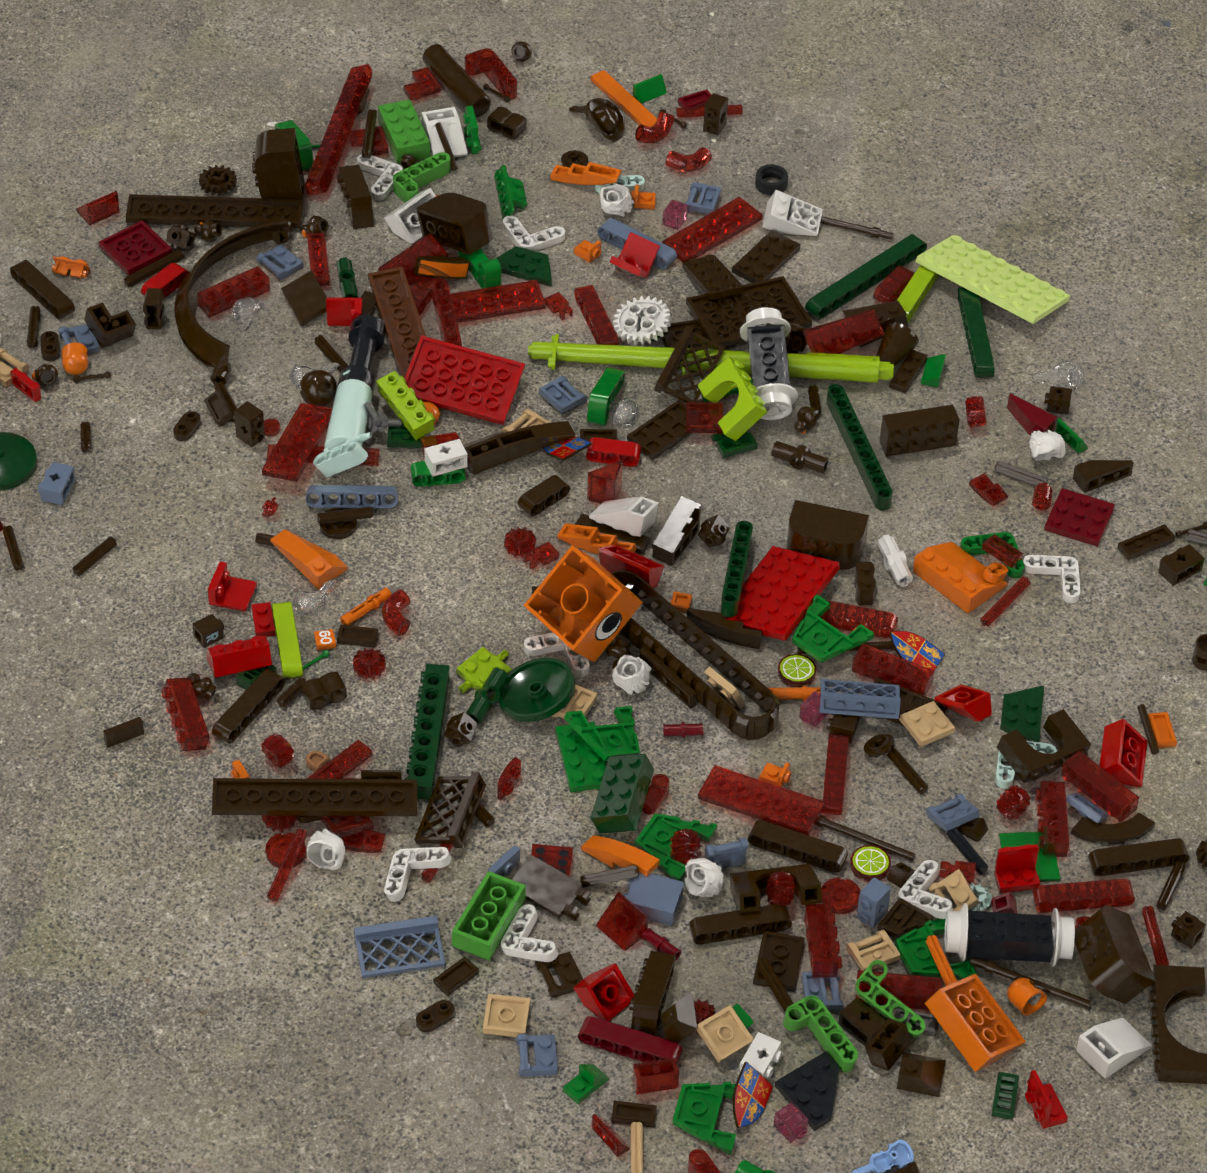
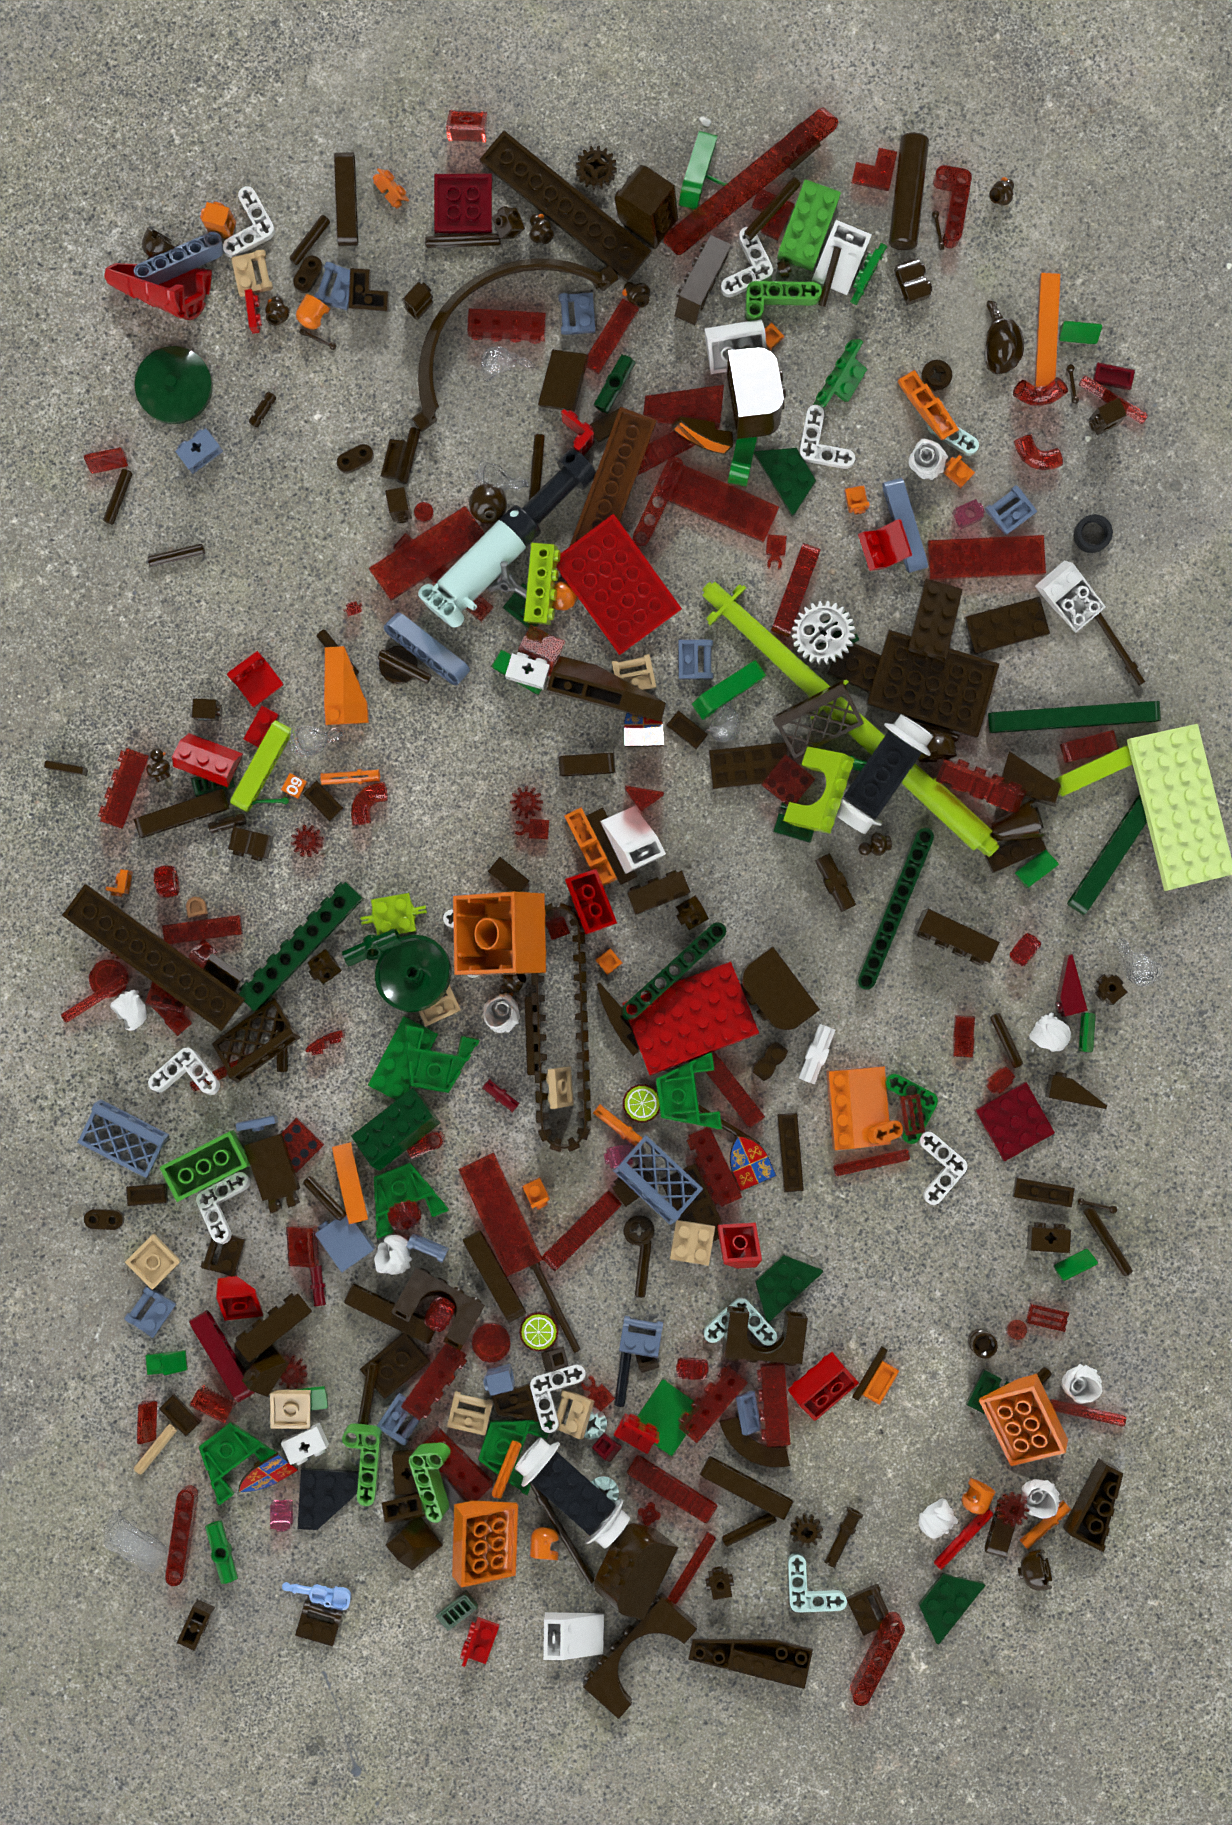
camera: 40 degrees right, 40 degrees up
red beam [141,262,189,299] -> none
red beam [586,437,641,467] -> none
dark brown axle [808,385,821,415] -> none
none -> dark brown tile [777,1113,804,1193]

